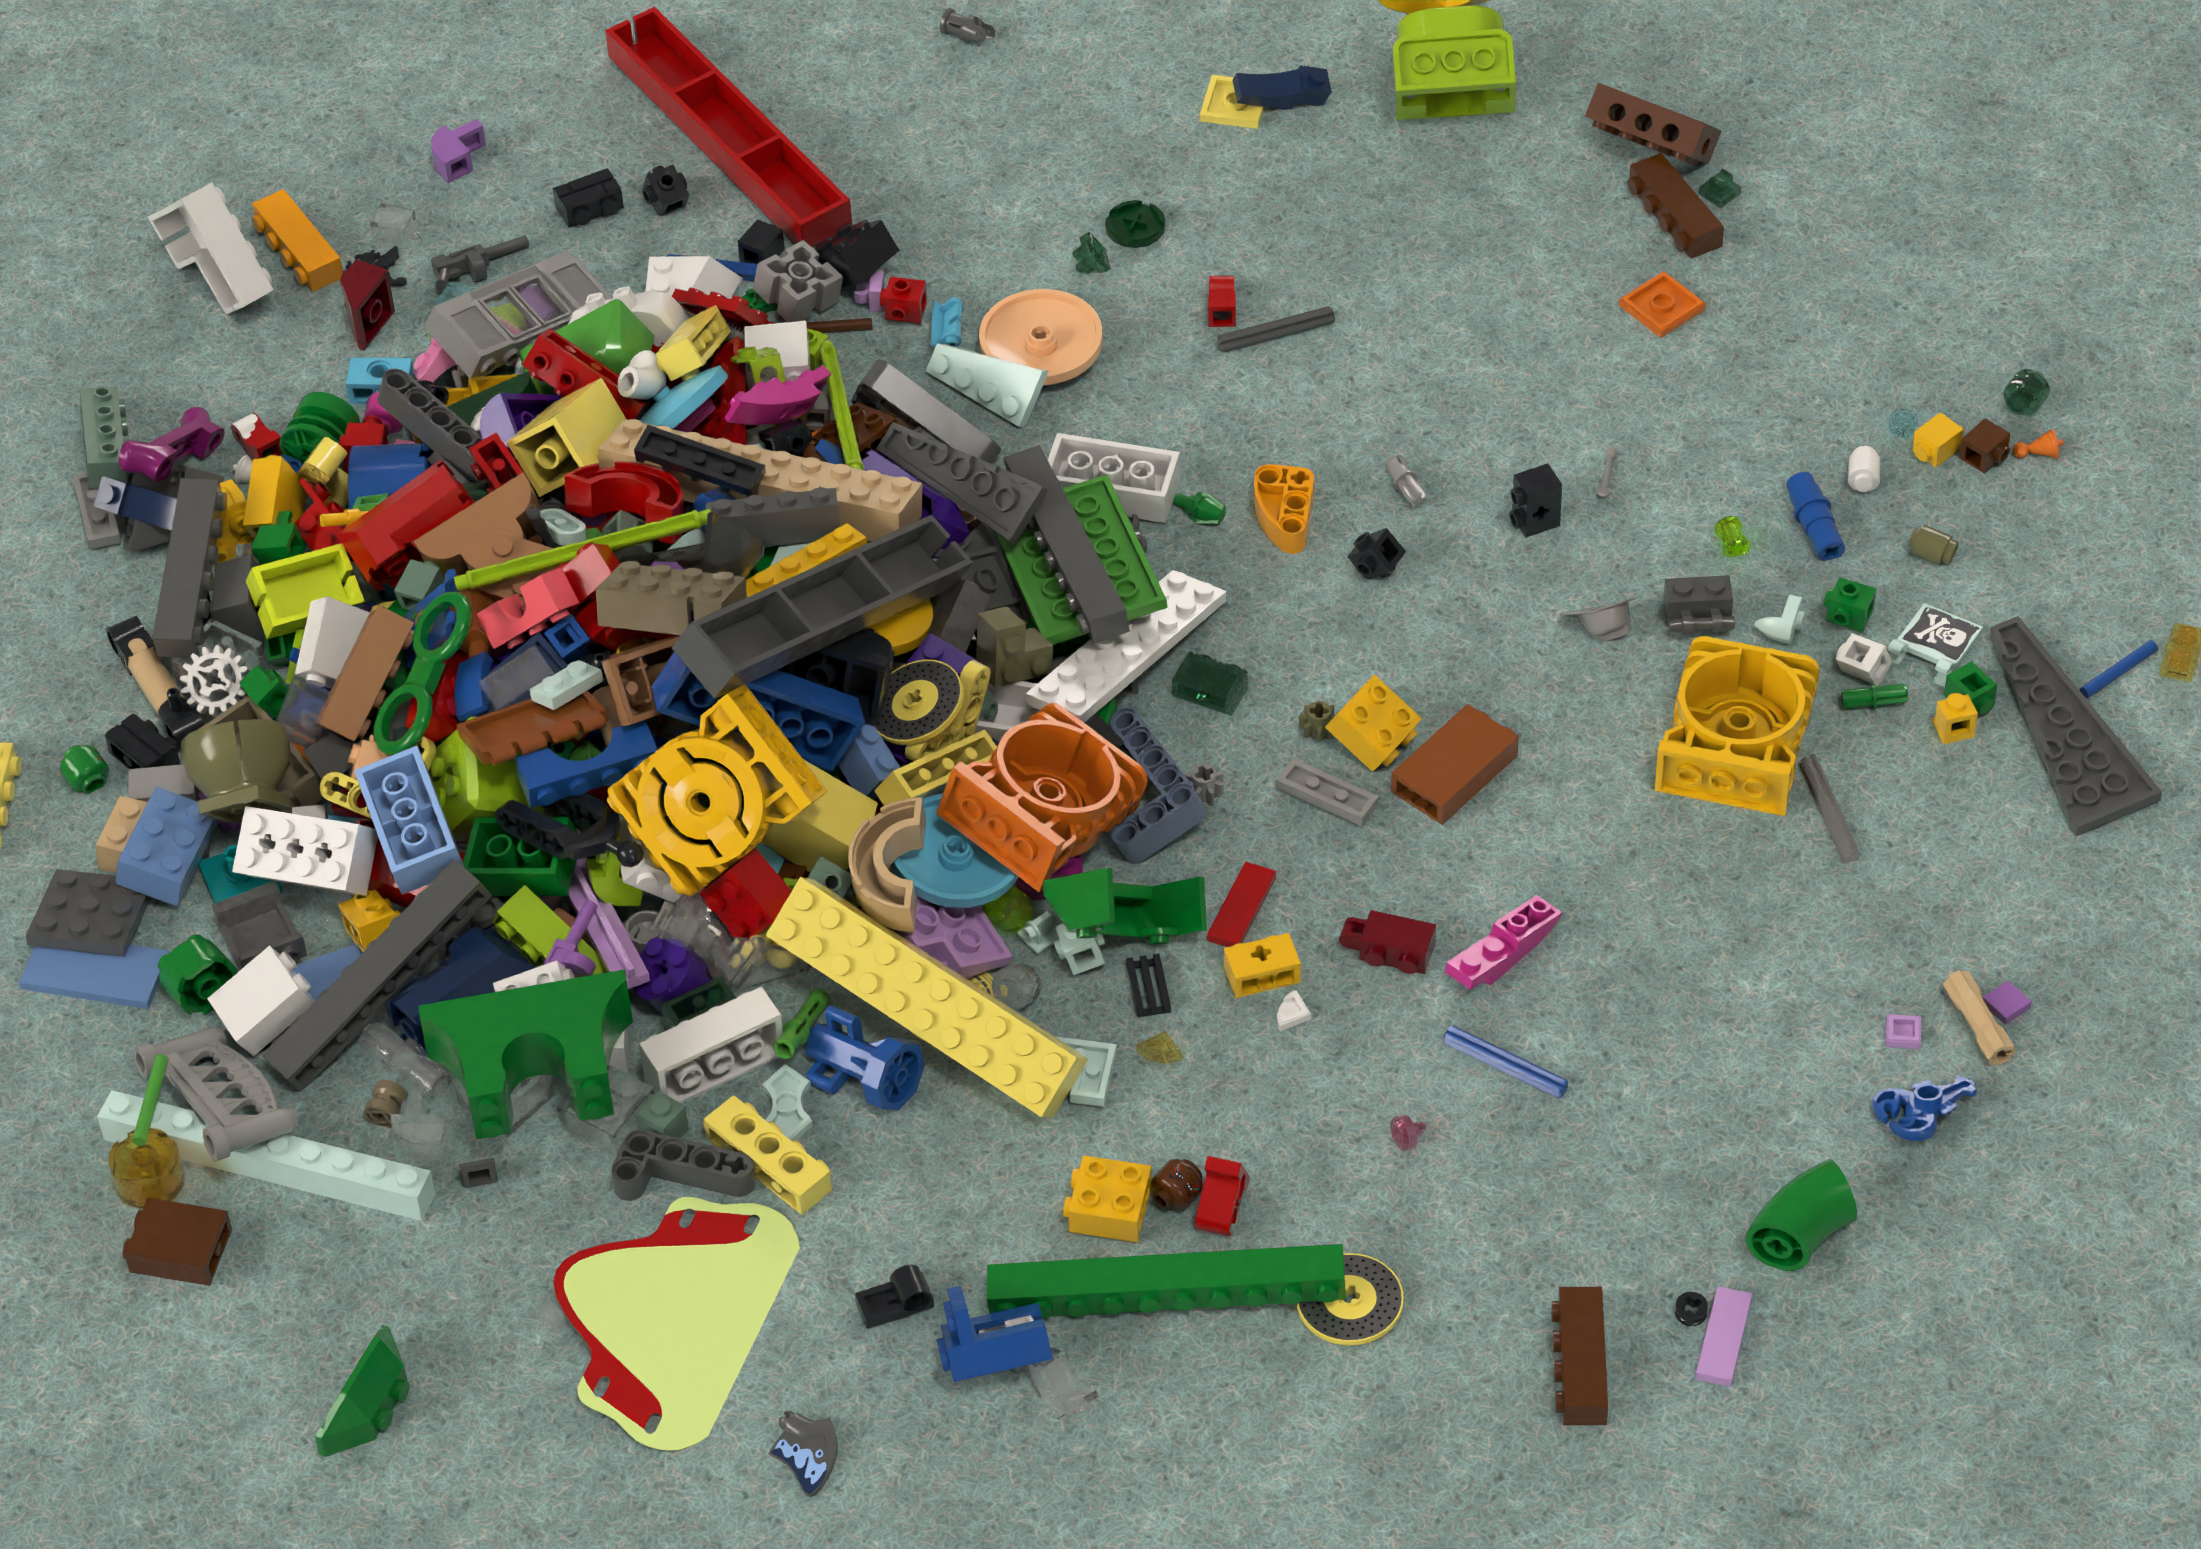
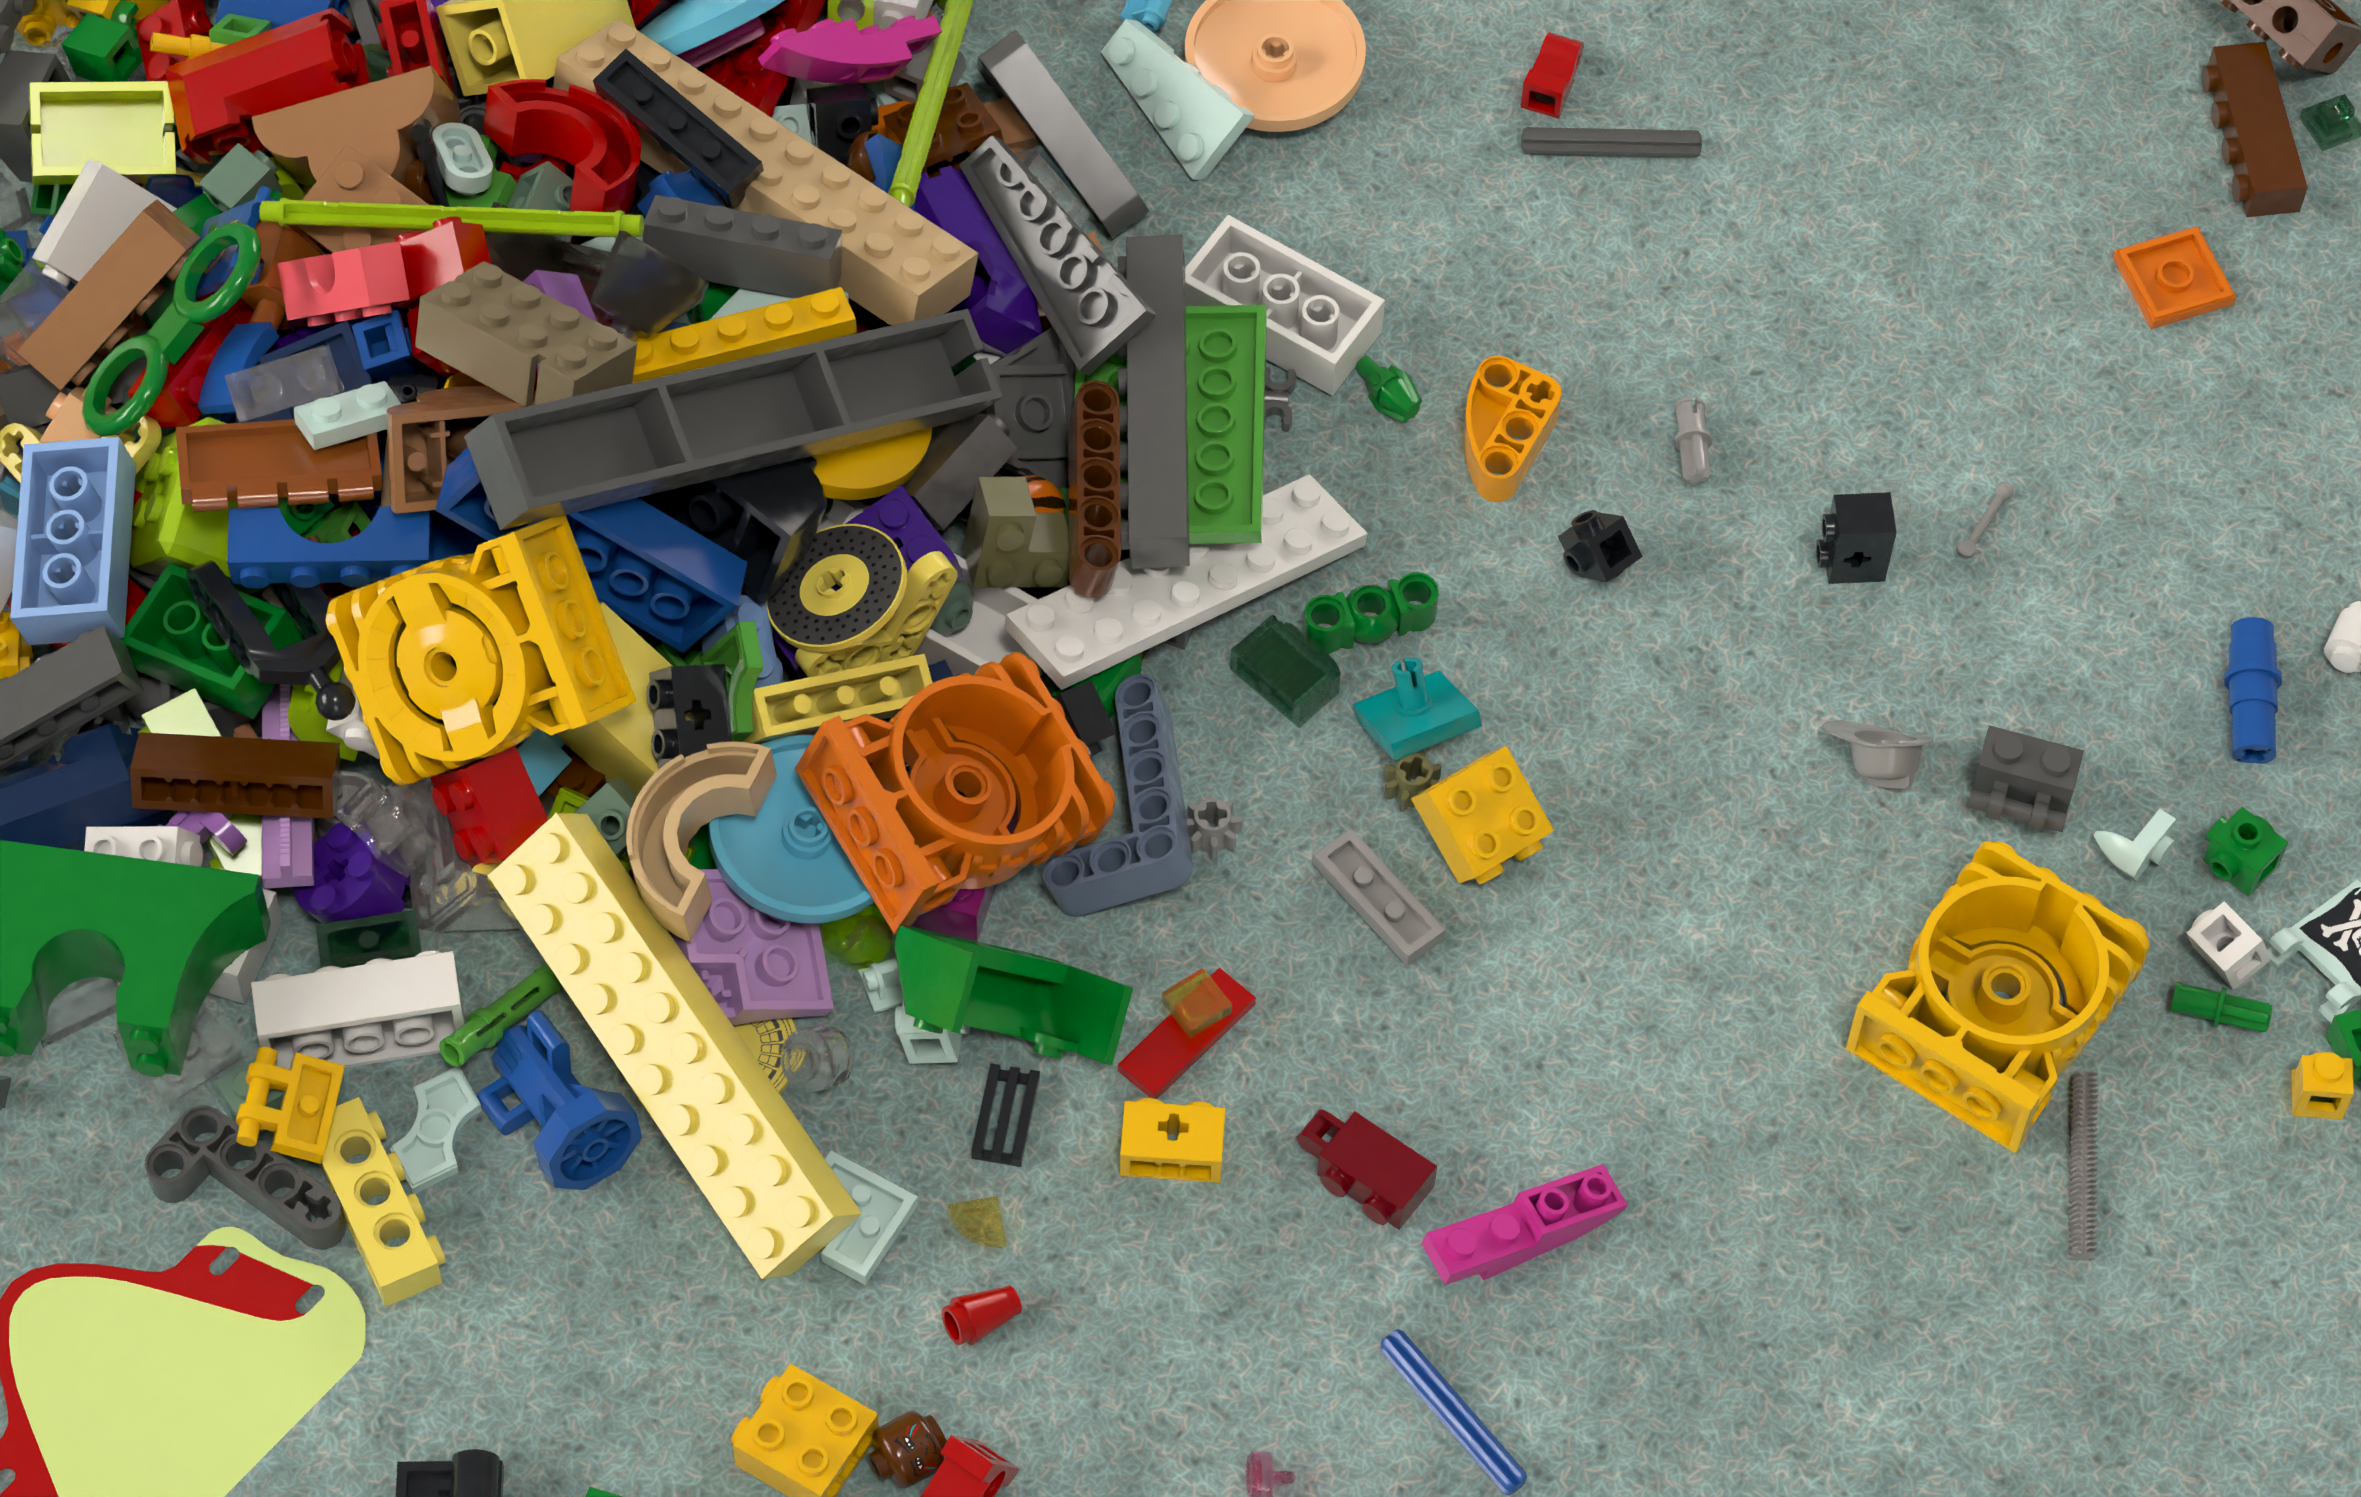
camera: 15 degrees right, 10 degrees up
white tile [1277,990,1311,1031] -> none
dark orange brick [1391,704,1519,825] -> none
clear neon green bush [1714,516,1751,558] -> none
none -> reddish brown brick [130,732,340,819]
none -> yellow plate [236,1047,345,1164]
none -> black brick [647,664,732,770]
none -> bright green tile [700,621,764,742]
none -> red cone [942,1285,1022,1345]
none -> reddish brown beam [1068,380,1121,598]
none -> clear yellow plate [1162,968,1232,1038]
none -> green piece [1303,572,1439,654]
none -> teal tile [1353,657,1482,761]

